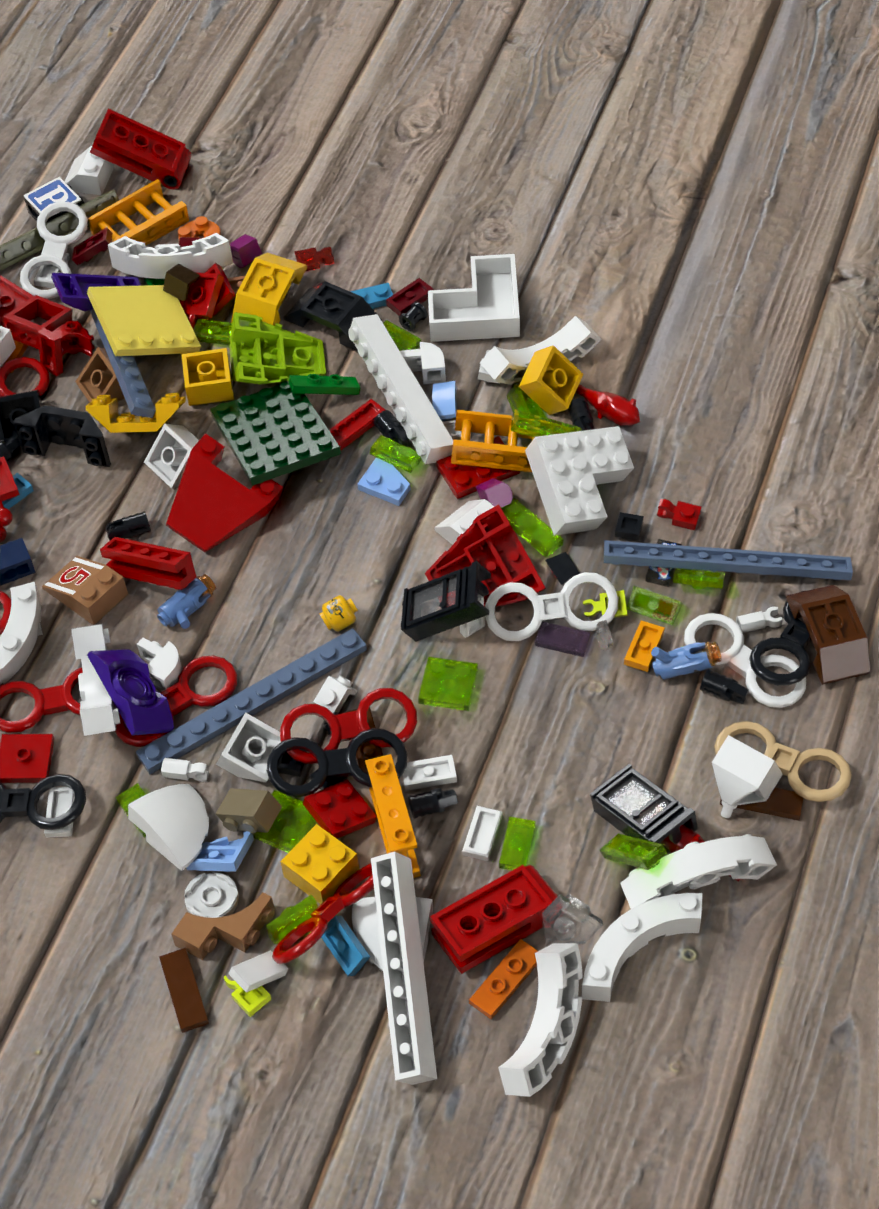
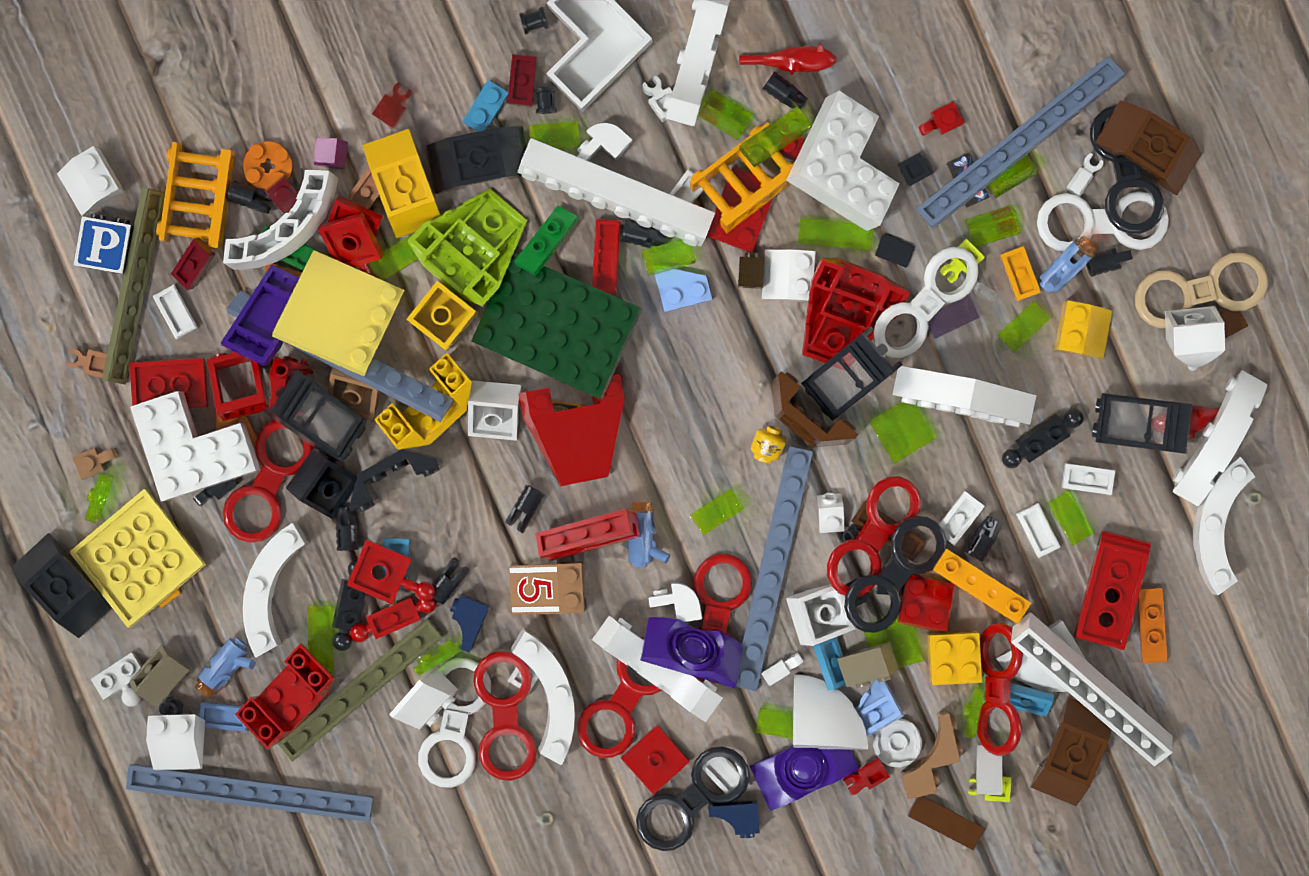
camera: 45 degrees left, 35 degrees up
white bar [20,202,88,300] -> none
red hinge [89,108,192,190] -> none
dark brown panel [163,264,200,301] -> none
light blue slope [432,381,458,421] -> none
magenta piece [476,478,512,508] -> none
white brick [498,943,583,1097] -> none
yellow brick [519,345,583,415] -> none
clear plate [542,894,604,947] -> none
clear neon green plate [600,833,667,870] -> none
none -> black hinge [226,180,272,214]
none -> black door [263,370,368,461]
none -> black hinge [432,557,470,605]
none -> black bush [519,7,549,35]
none -> clear neon green plate [690,488,744,536]
none -> dark blue arch [708,800,760,838]
none -> dark brown brick [738,252,765,289]
none -> dark purple slope [749,745,859,811]
none -> reddish brown slope [771,371,859,448]
none -> dark azure plate [813,637,846,691]
none -> red plate [843,758,890,795]
none -> white piece [892,366,1037,427]
none -> clear neon green plate [997,301,1050,353]
none -> black plate [1002,408,1084,469]
none -> reddish brown slope [1030,696,1111,806]
none -> yellow slope [1054,301,1112,359]
none -> white plate [1061,463,1115,495]

